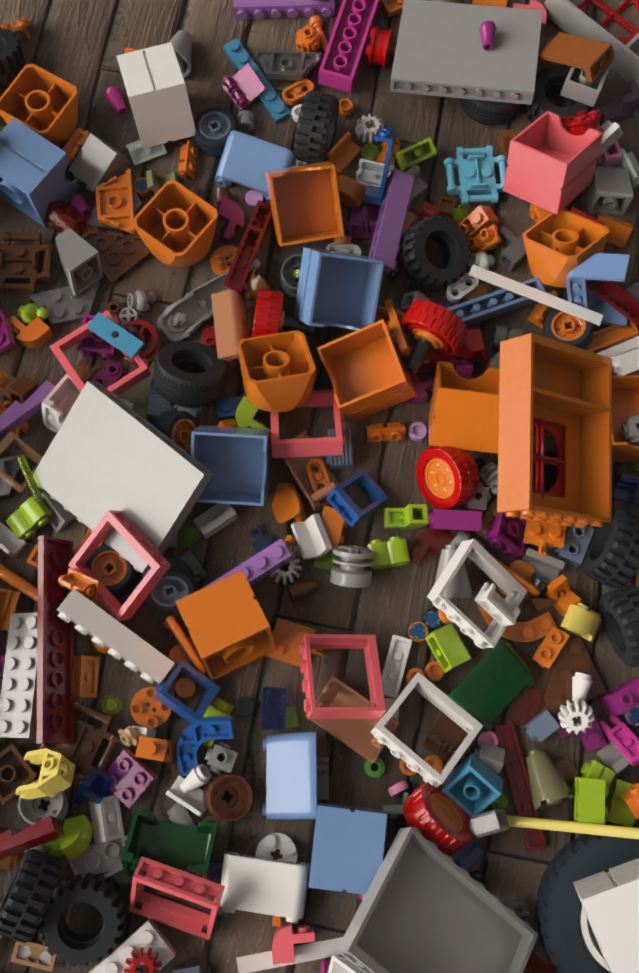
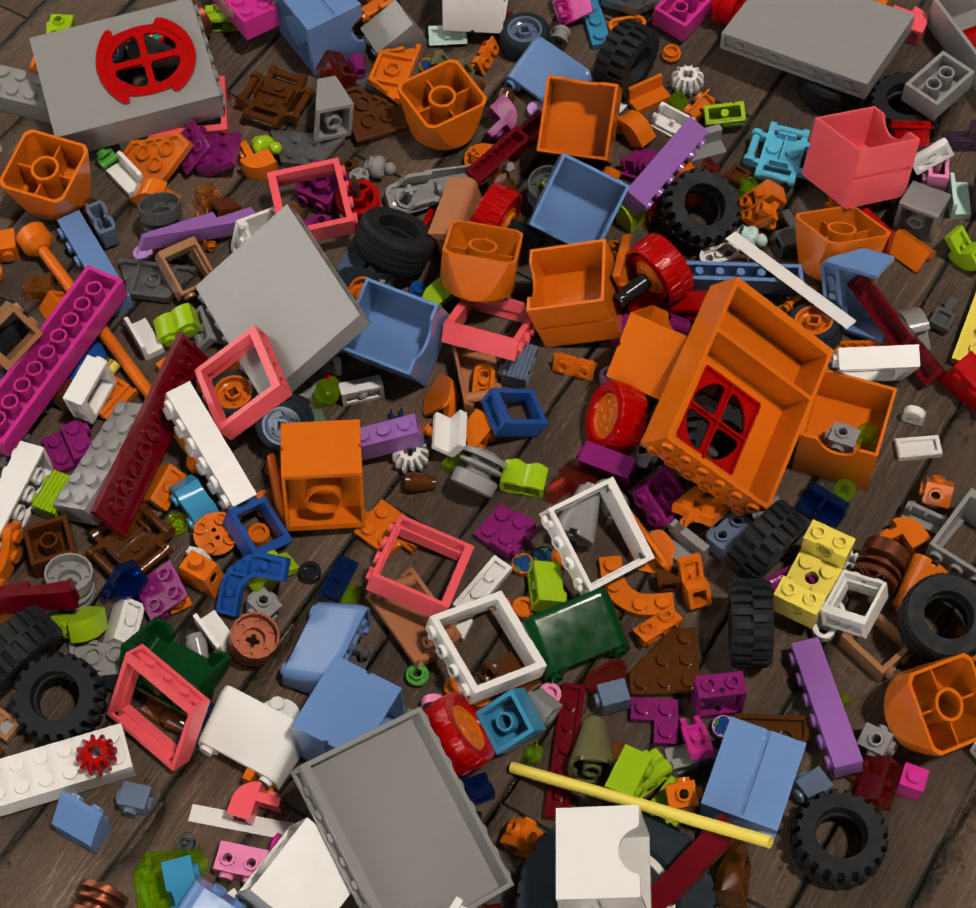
camera: 25 degrees right, 15 degrees down
light yellow piece [15,748,75,799] -> none
clear neon green piece [17,455,42,500] -> none
orange hinge [58,568,100,601] -> none
dark azure tile [87,312,145,360] -> none
tan plate [118,726,139,747] -> none
white cone [180,764,211,794] -> none
blue panel [363,126,397,205] -> none
lime brick [383,504,428,530] -> none
light grey brick [469,808,510,838] -> none
white hinge [475,582,521,626] -> none
magenta cone [479,21,497,51] -> none
black tile [530,573,550,590] -> none
dark orange panel [538,32,615,83] -> none
white gear [558,698,595,735] -> none
light yellow brick [561,603,602,642] -> none
white cone [572,672,593,702] -> none
none -> dark azure brick [169,474,219,530]
none -> magenta plate [473,502,537,562]
none -> orange brick [500,817,543,858]

